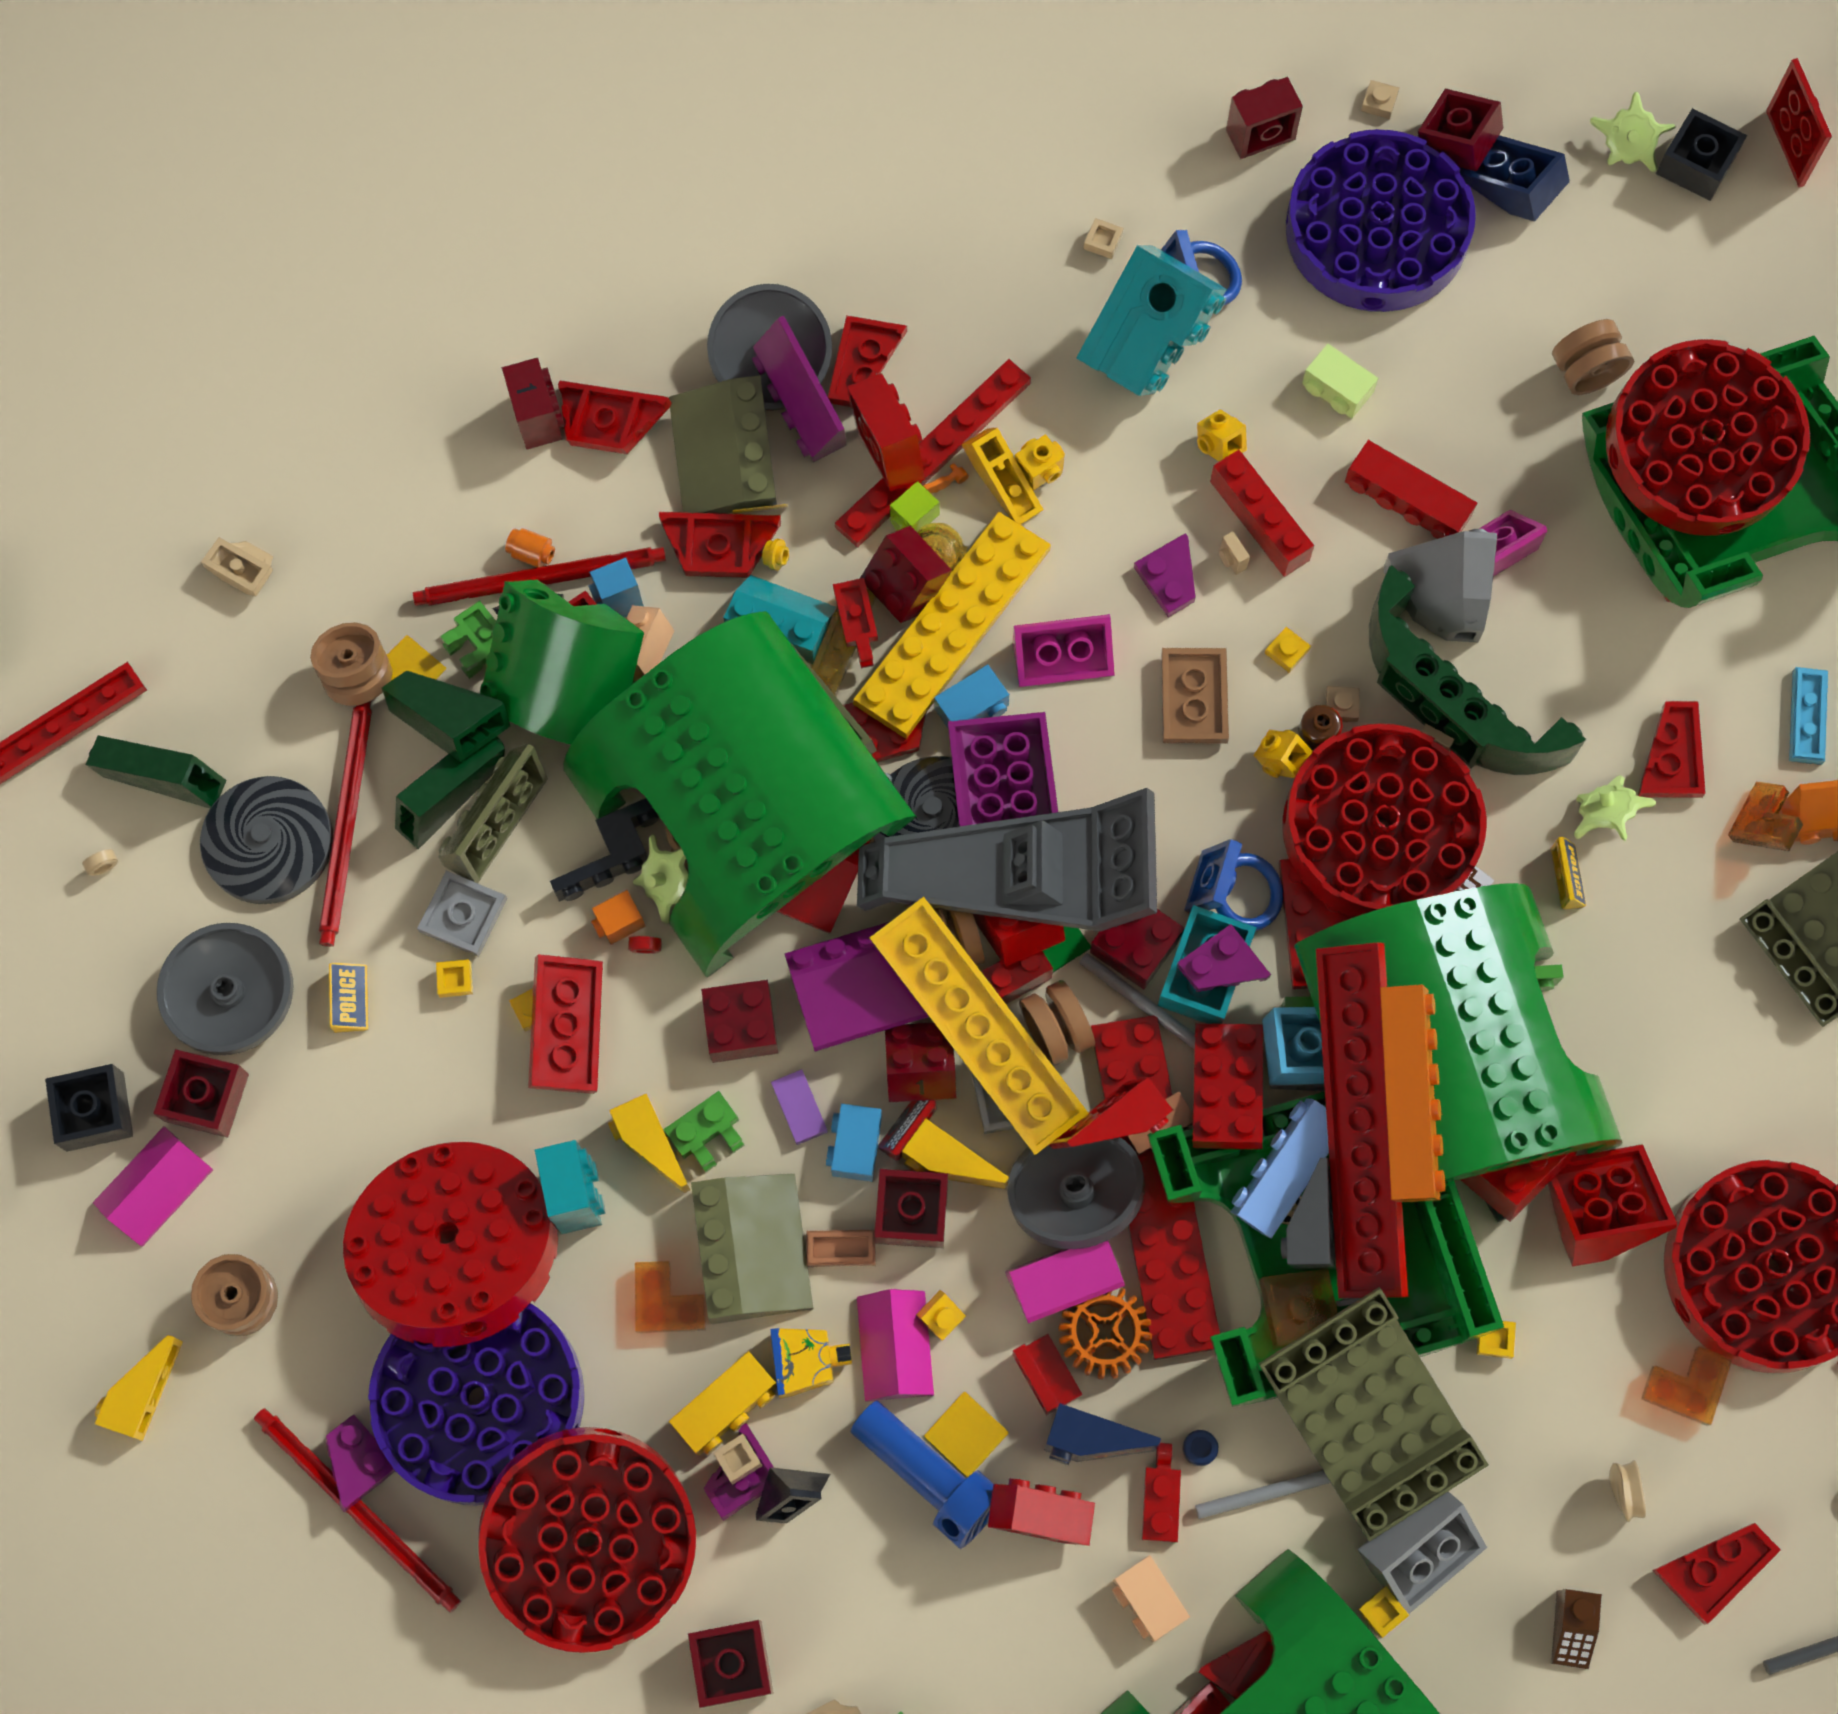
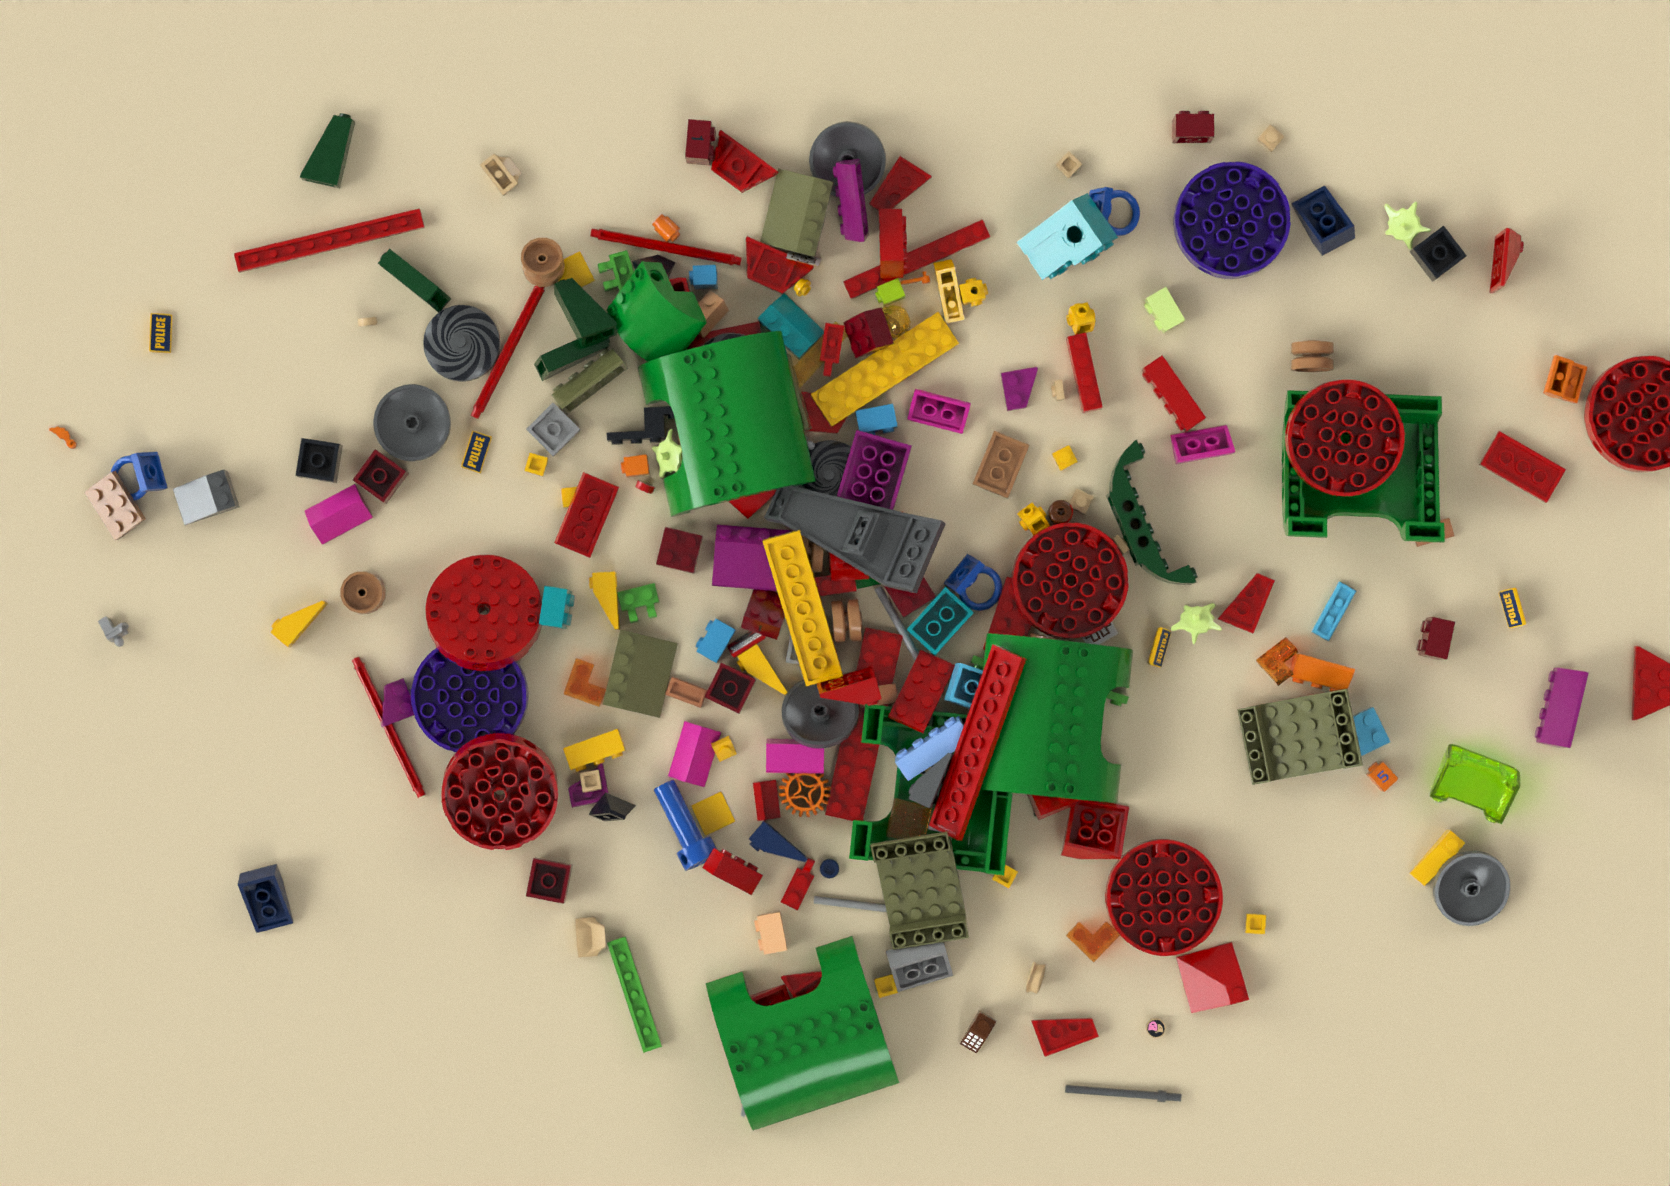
camera: 25 degrees right, 15 degrees up
torso [770,1328,852,1399] -> none
medium lavender tile [771,1069,828,1145] -> none
magenta wing [1177,924,1271,992] -> none
orange brick [1380,985,1445,1202] -> none
light grey brick [1384,529,1497,643] -> none
dark red brick [1417,88,1504,171] -> none

